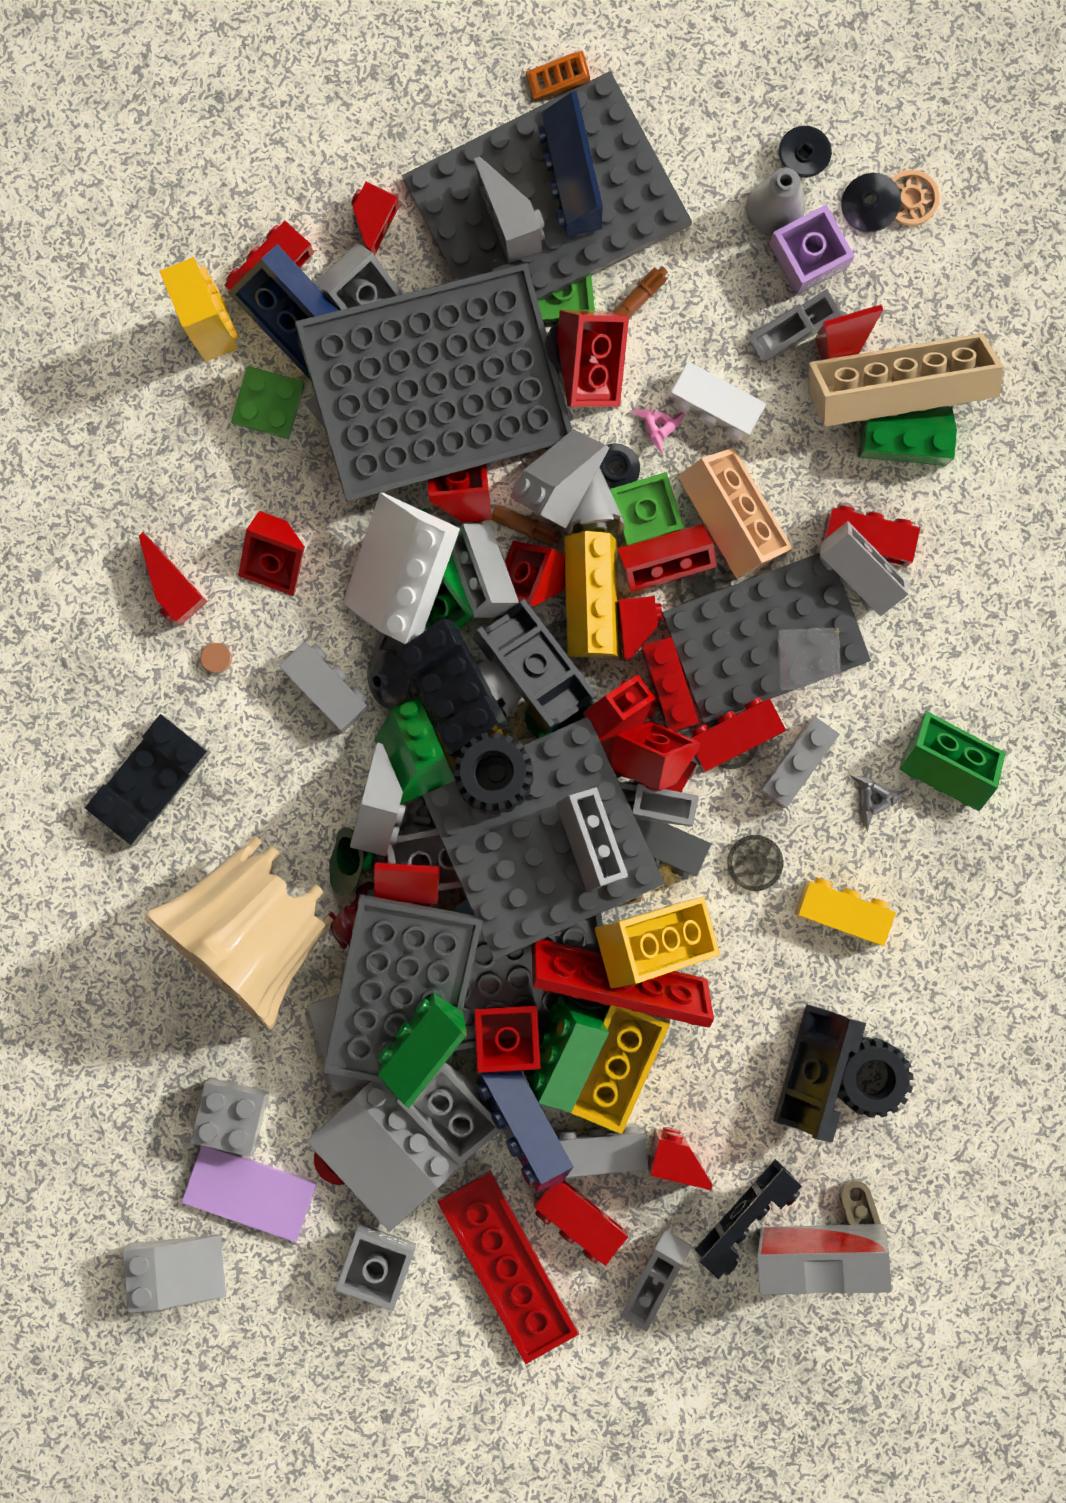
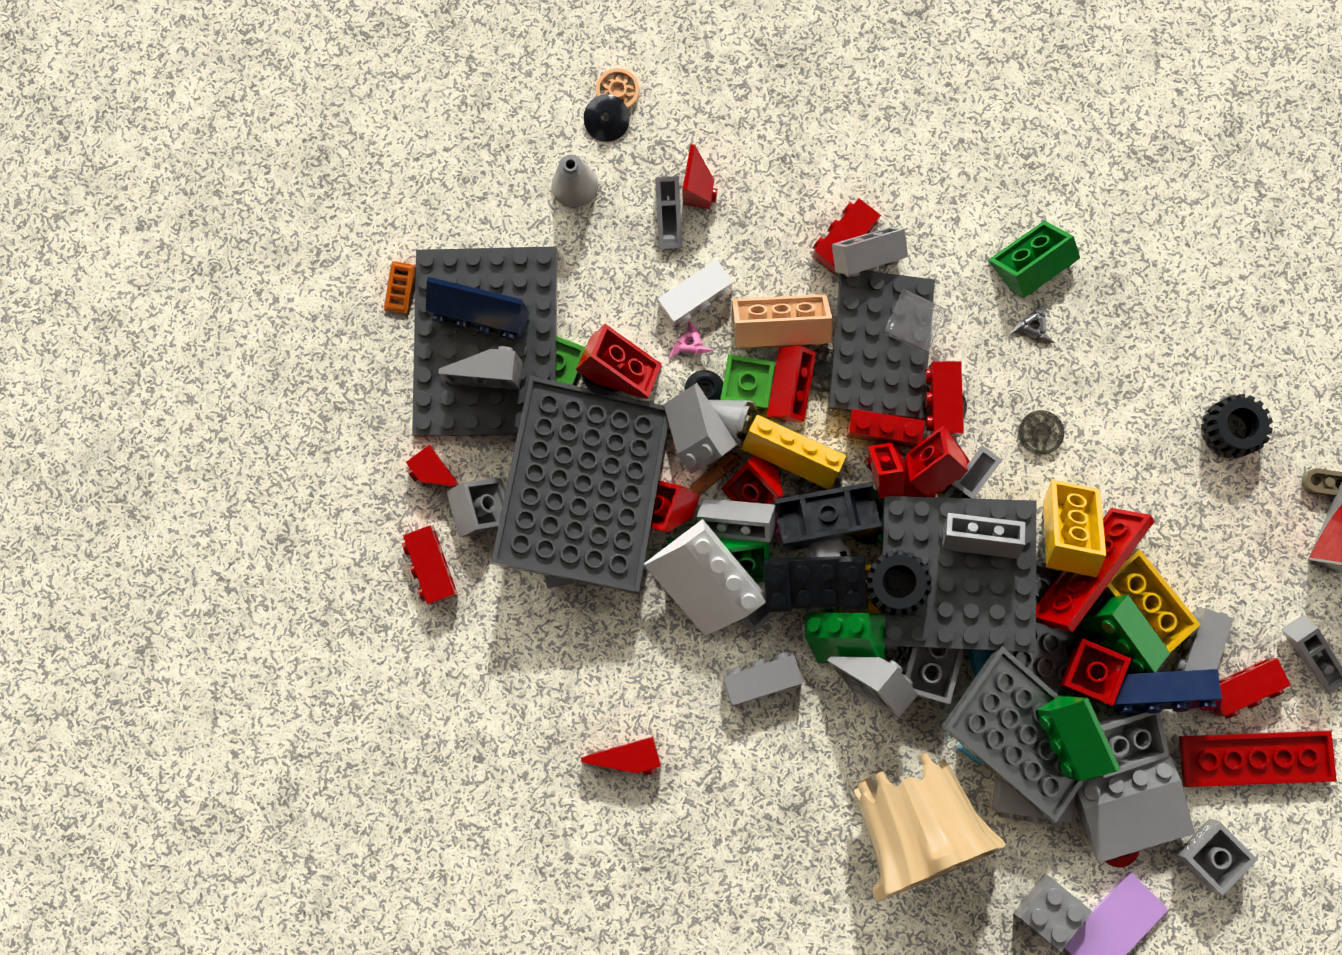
camera: 60 degrees left, 5 degrees down
black piece [85,714,211,846] -> none
yellow brick [159,257,240,362] -> none
nougat tile [201,643,232,673] -> none
dark blue slope [228,244,339,381] -> none
bright green plate [231,366,305,440] -> none
red slope [238,511,305,596] -> none
dark red piece [328,882,374,950] -> none
dark green piece [329,827,376,896] -> none
black dish [367,649,411,709] -> none
red slope [374,862,440,907] -> none
dark orange piece [612,266,668,319] -> none
red slope [618,596,662,662] -> none
dark grey brick [636,819,712,880] -> none
red slope [648,1127,713,1191] -> none
black piece [695,1159,802,1280] -> none
light grey brick [758,716,840,808] -> none
lavender brick [769,205,855,295] -> none
black piece [773,1004,866,1143] -> none
black piece [779,126,832,177] -> none
yellow brick [794,877,896,946] -> none
tan brick [808,333,1004,427] -> none
green slope [858,406,957,466] -> none

